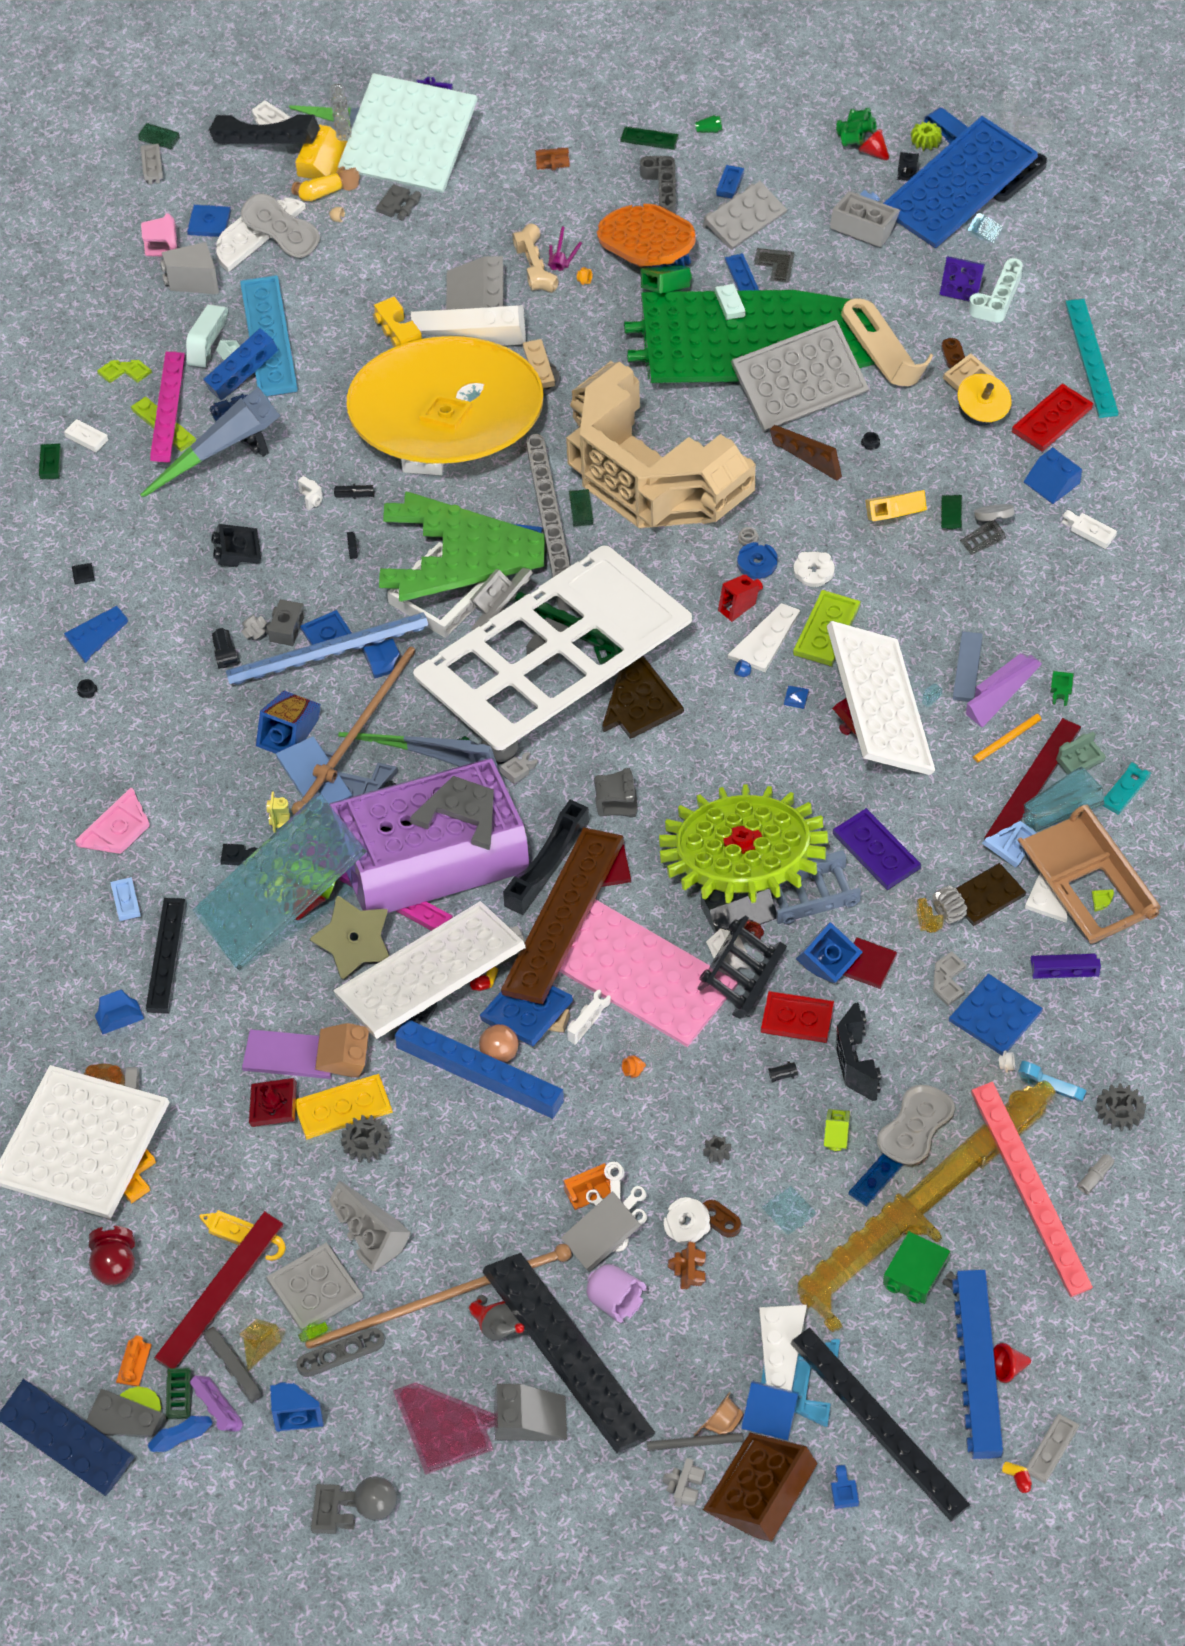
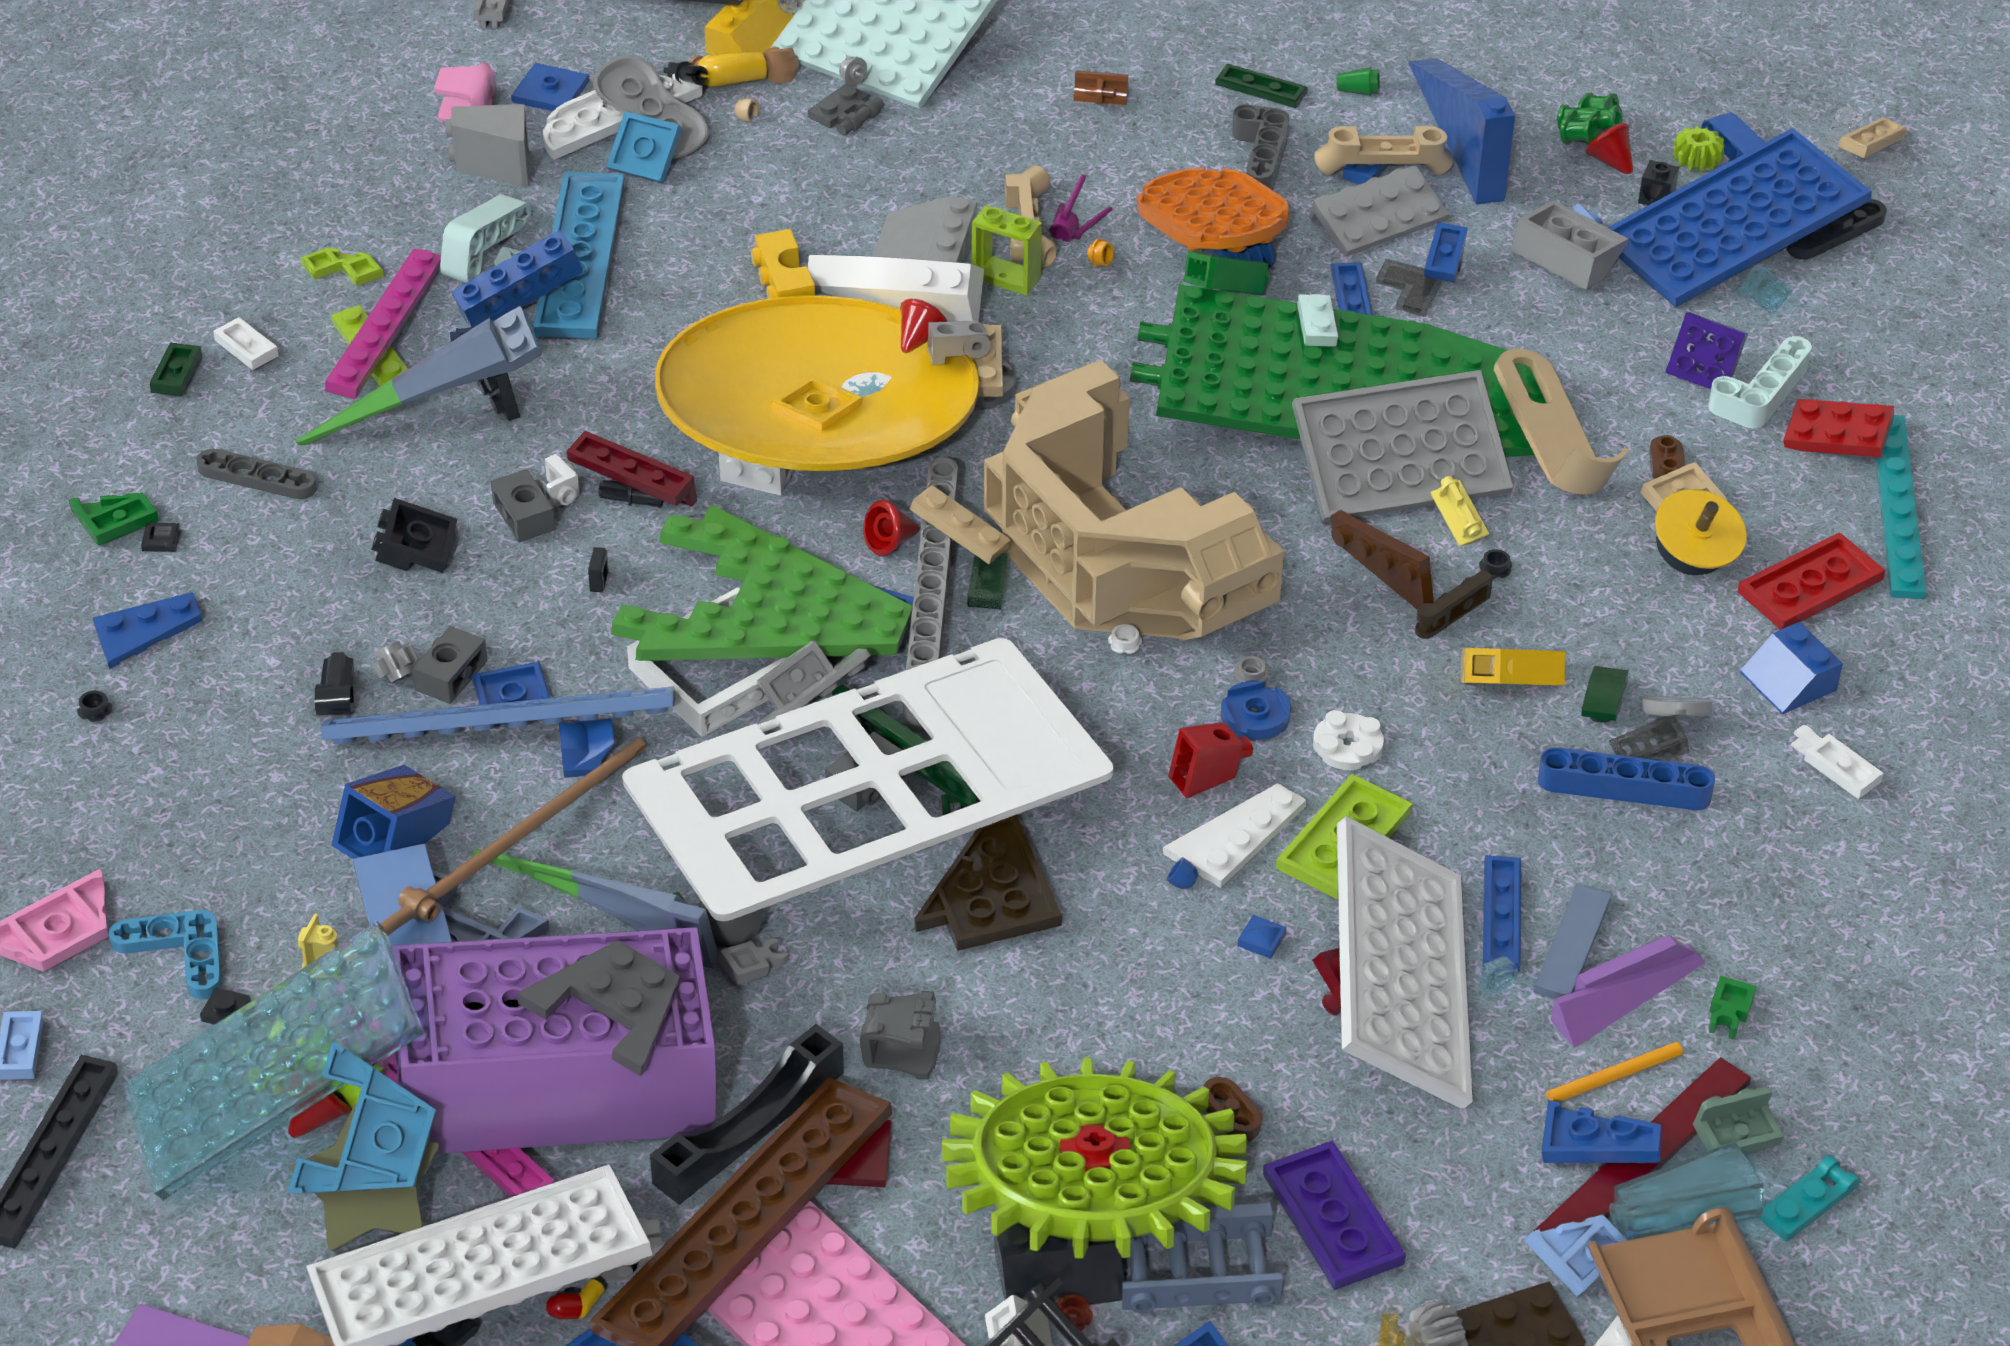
camera: 10 degrees right, 10 degrees down
none -> green wing [69,492,159,546]
none -> dark azure beam [108,910,222,999]
none -> dark grey beam [196,449,317,499]
none -> dark azure wing [288,1042,437,1194]
none -> dark grey brick [491,469,558,543]
none -> dark red fence [566,431,697,507]
none -> dark azure plate [606,111,682,184]
none -> black axle [663,61,708,85]
none -> light grey plate [839,56,867,86]
none -> red hat [863,500,920,557]
none -> red hat [900,298,948,353]
none -> tan plate [910,485,1011,564]
none -> light grey leg [927,321,991,365]
none -> lime window [972,205,1042,295]
none -> white plate [1108,624,1142,654]
none -> reddish brown plate [1203,1077,1262,1141]
none -> tan plate [1314,126,1453,176]
none -> blue slope [1409,58,1515,205]
none -> dark brown plate [1415,569,1493,639]
none -> blue slope [1424,222,1468,282]
none -> light yellow hinge [1430,476,1489,546]
none -> blue tile [1482,855,1521,972]
none -> blue beam [1537,748,1715,810]
none -> blue wing [1541,1100,1663,1163]
none -> red plate [1783,399,1895,457]
none -> tan tile [1838,117,1908,158]

